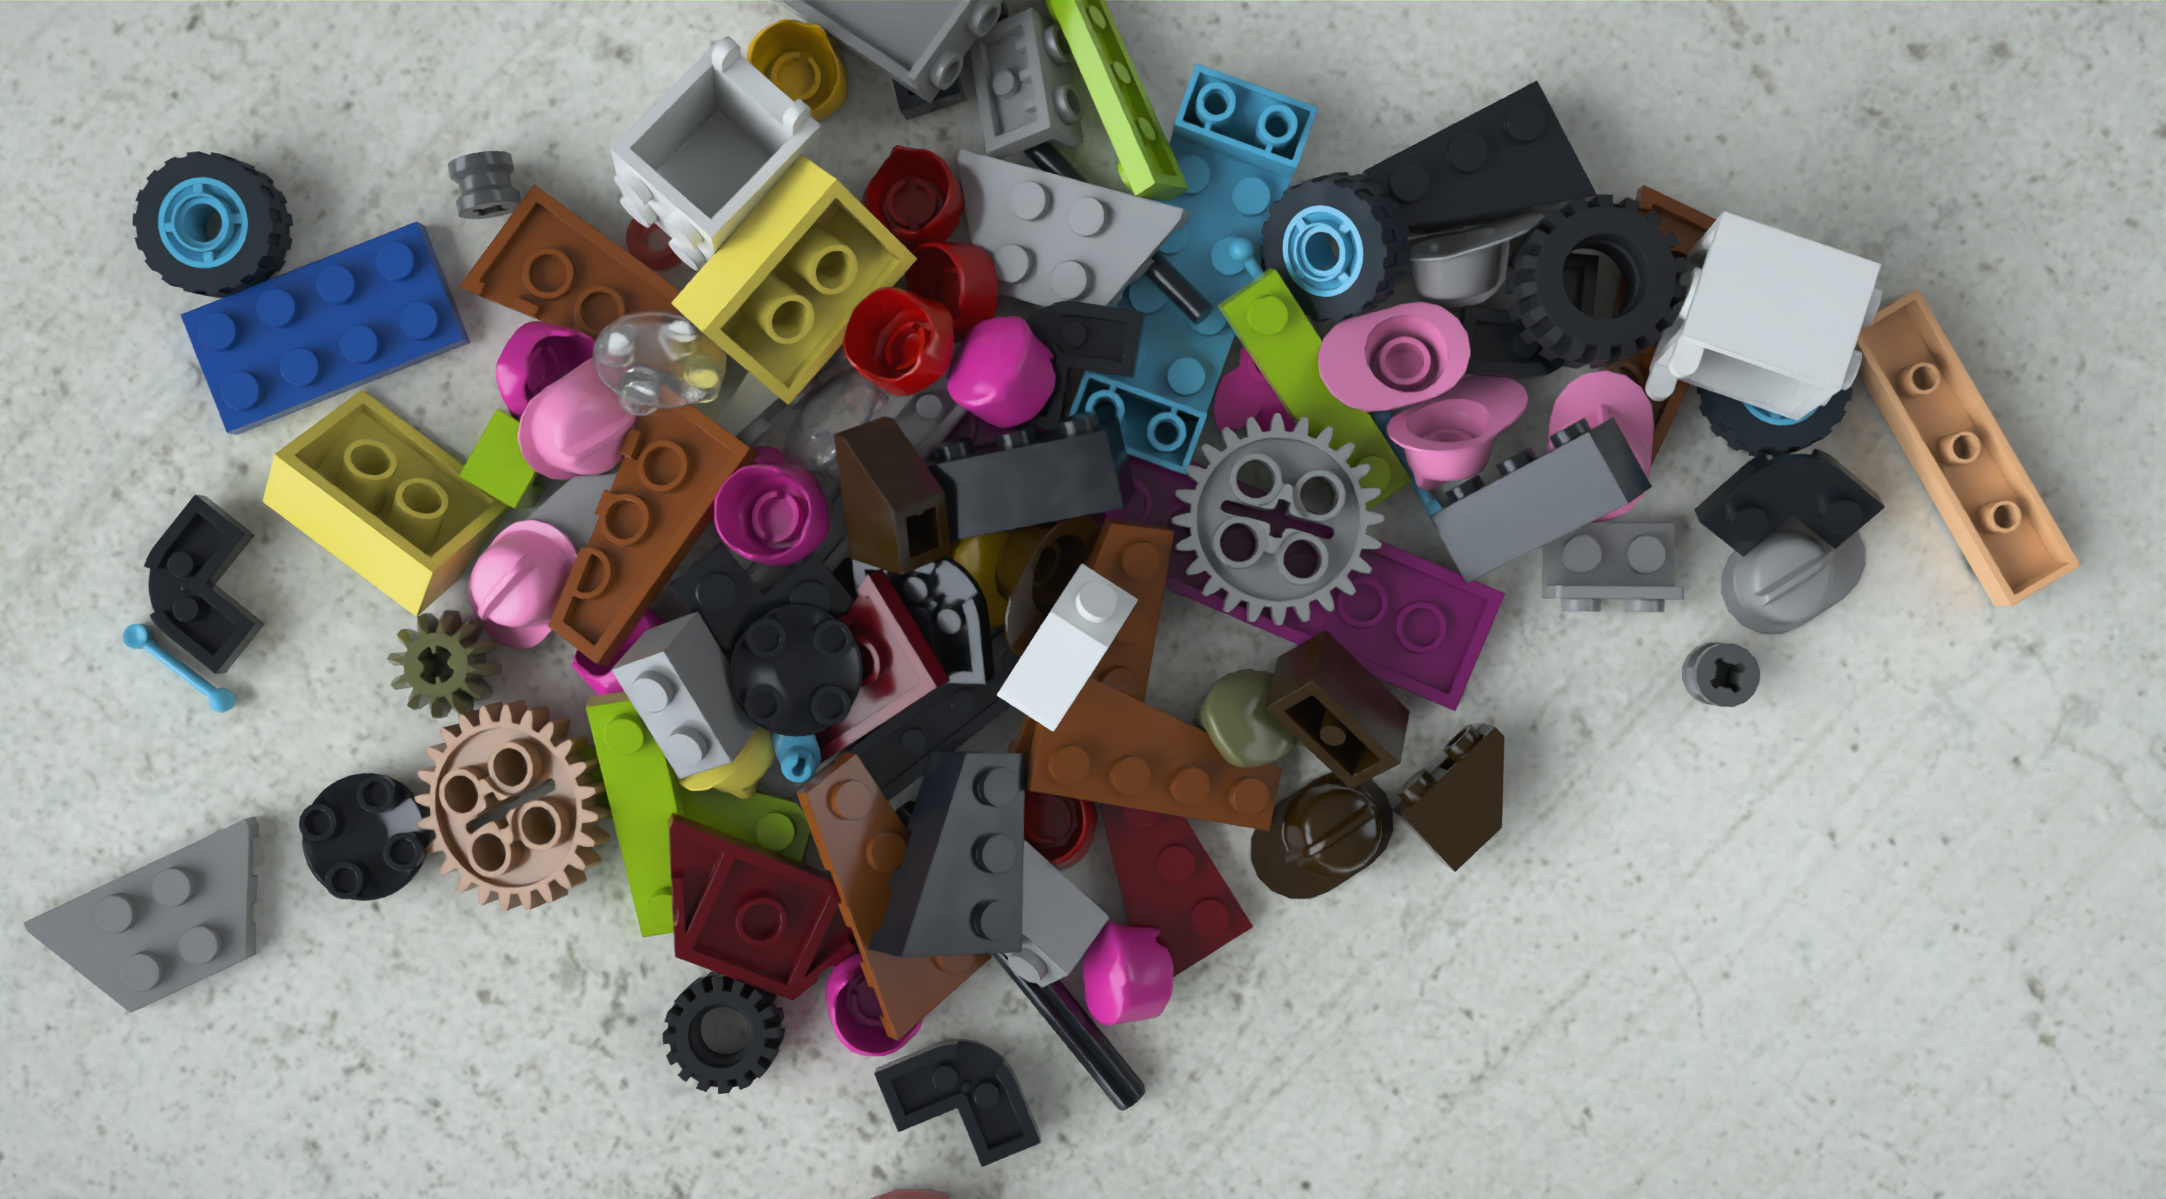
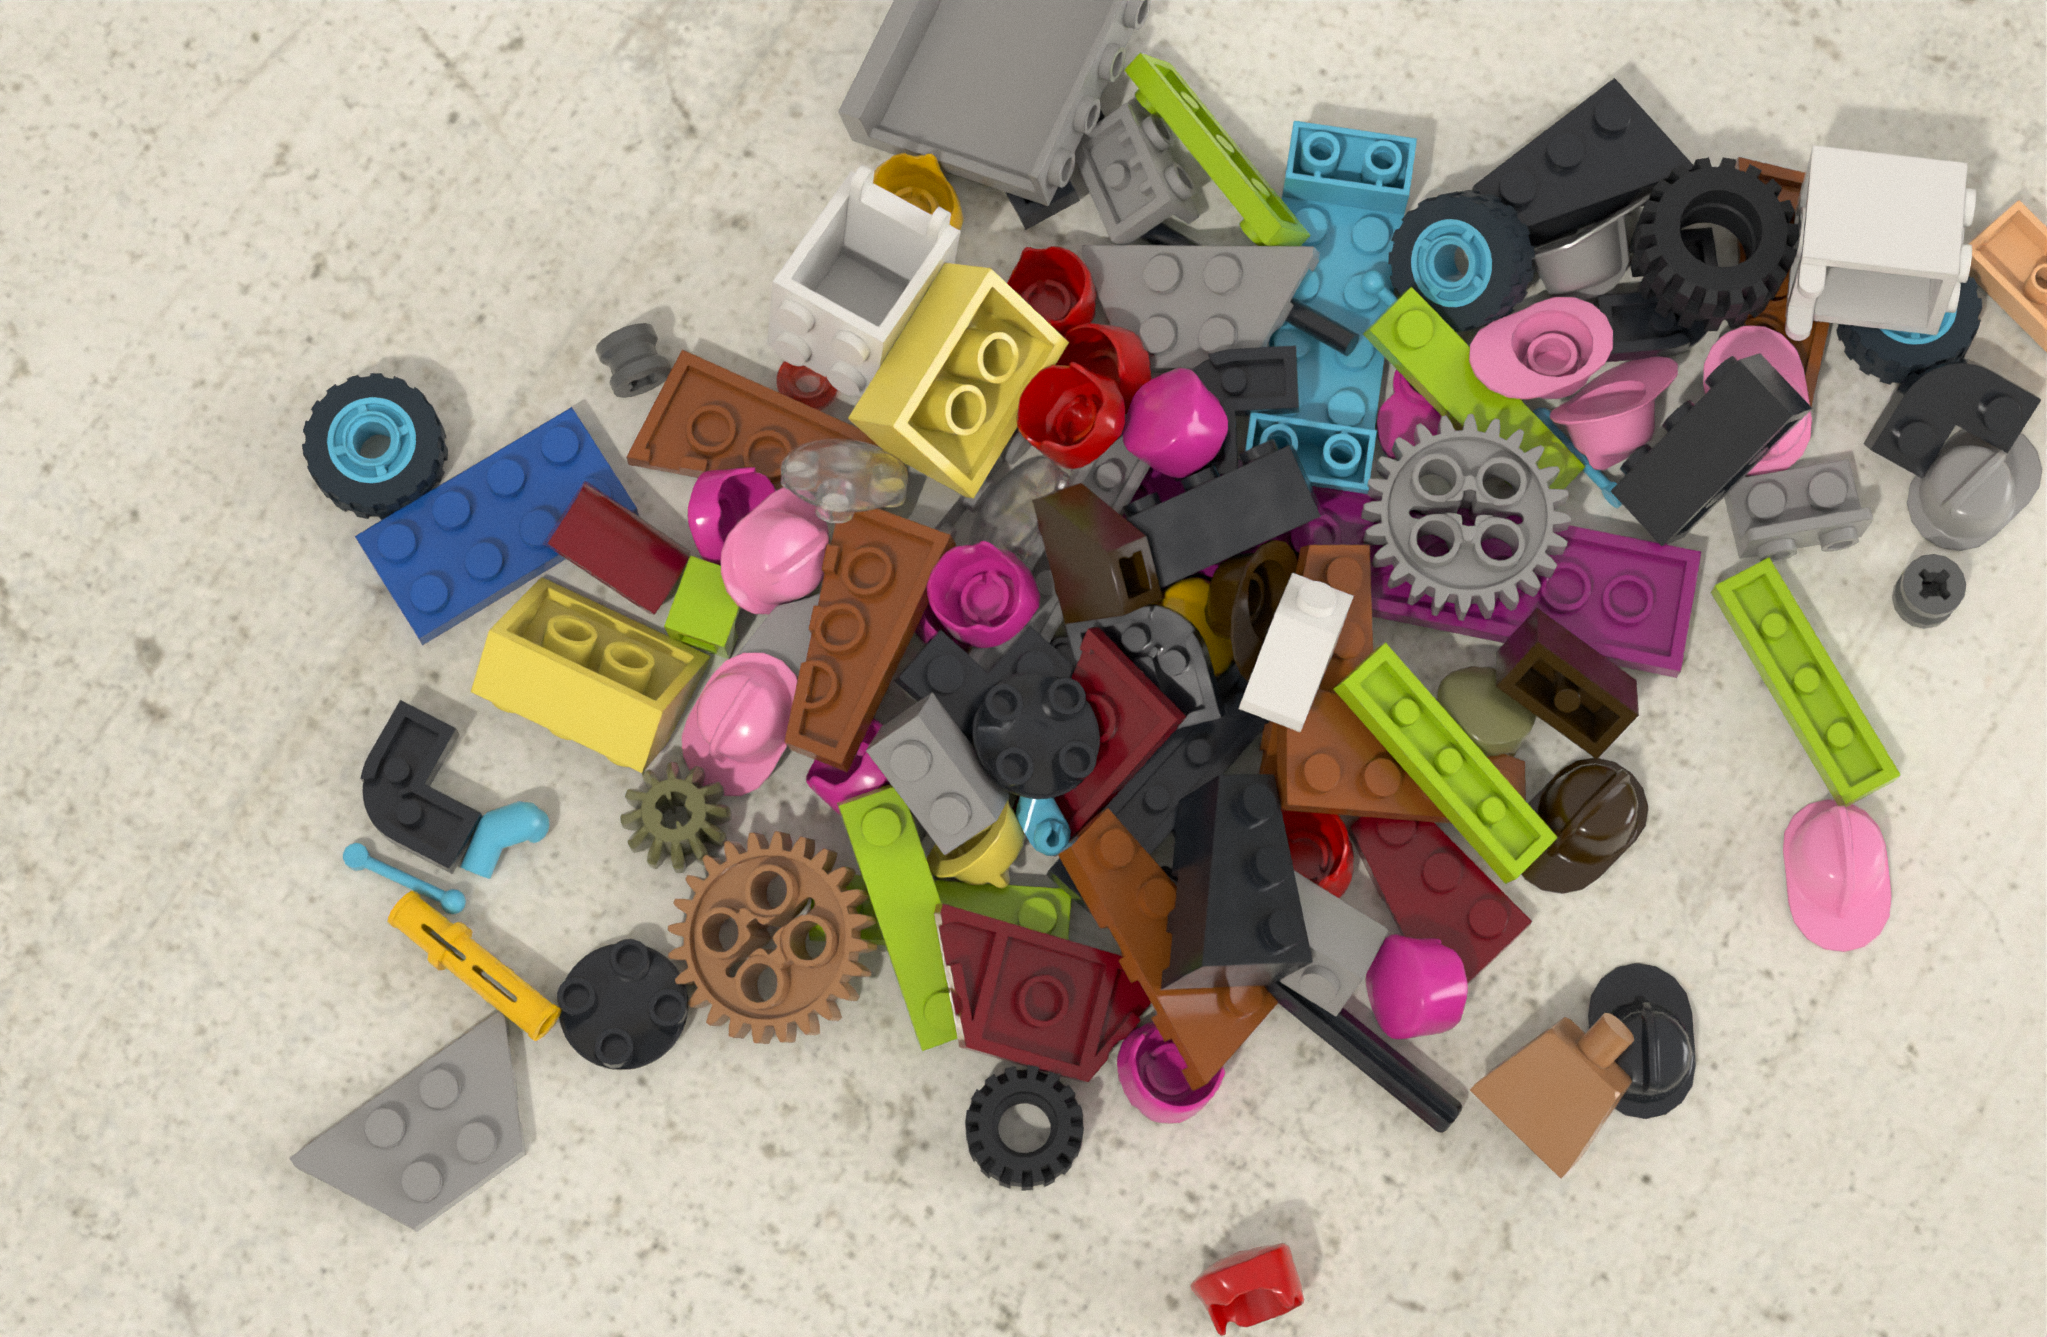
camera: 15 degrees left, 15 degrees down
black plate [874,1039,1041,1167] -> none
dark brown slope [1392,723,1504,872] -> none
none -> yellow pin [387,891,561,1041]
none -> medium azure arm [460,801,550,879]
none -> dark red brick [543,481,691,615]
none -> lime plate [1334,642,1558,884]
none -> medium nougat torso [1470,1013,1634,1179]
none -> black piece [1588,963,1696,1119]
none -> lime plate [1710,557,1901,807]
none -> bright pink piece [1783,799,1891,952]

